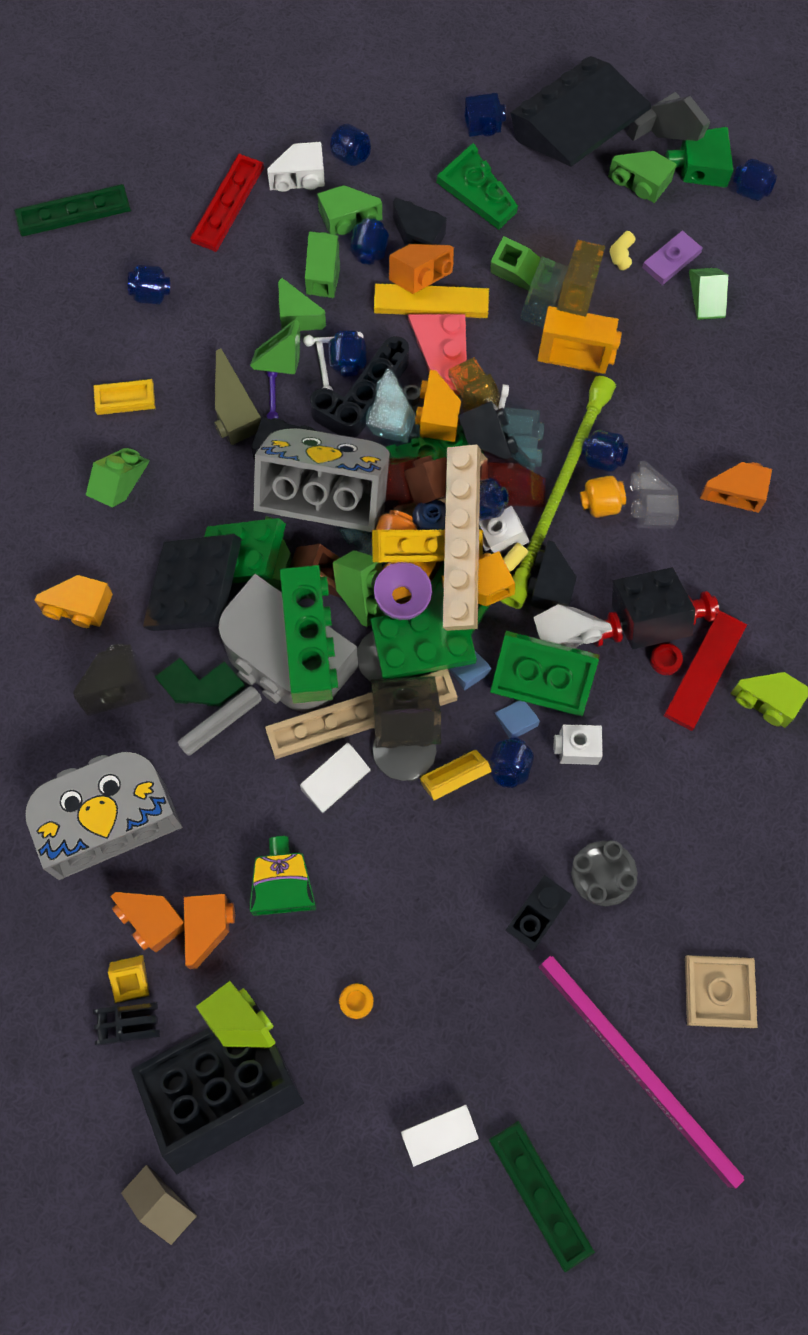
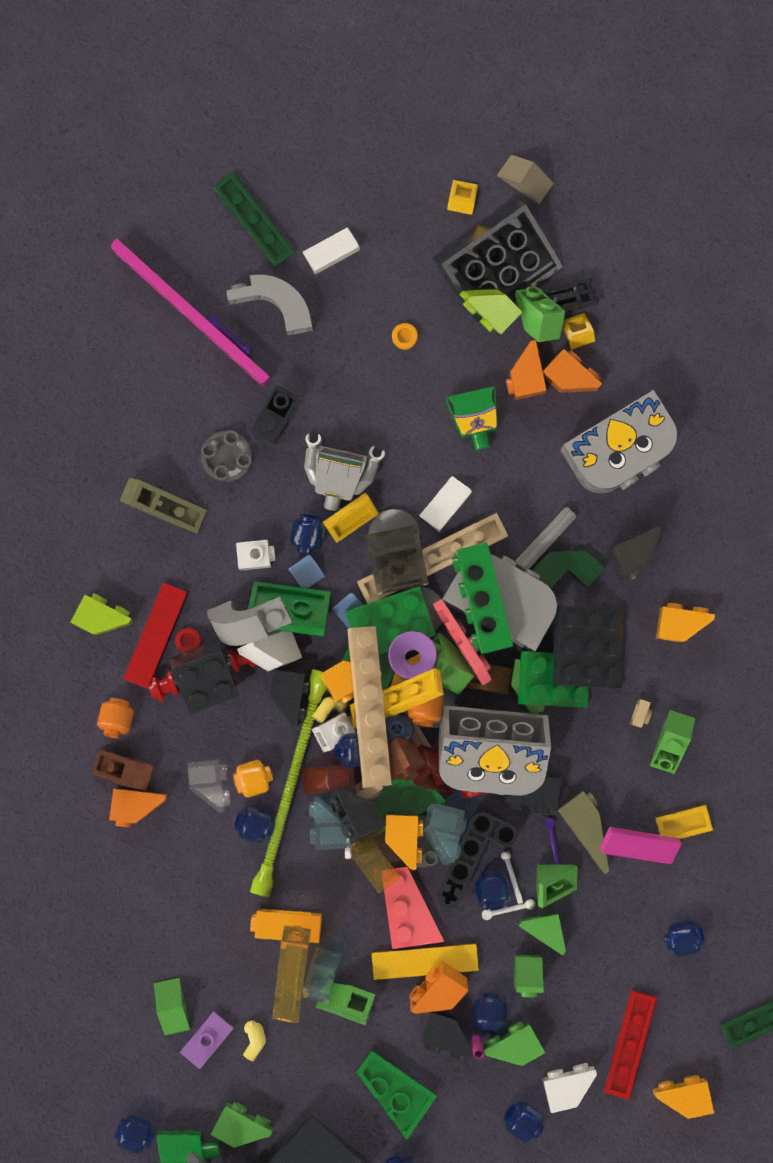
camera: 175 degrees right, 15 degrees up
tan tile [685,955,757,1028] -> none
none -> copper slope [91,749,154,791]
none -> orange head [97,698,134,738]
none -> olive slope [119,478,207,534]
none -> light grey arch [207,596,292,645]
none -> dark purple hinge [209,316,251,356]
none -> light grey arch [226,275,313,335]
none -> light grey torso [304,433,385,511]
none -> coral wing [433,599,491,685]
none -> yellow slope [447,180,478,215]
none -> dark pink piece [471,1033,484,1060]
none -> bright green slope [515,287,565,342]
none -> dark pink tile [600,827,682,864]
none -> tan plate [630,699,652,728]
none -> light orange slope [653,1075,714,1119]

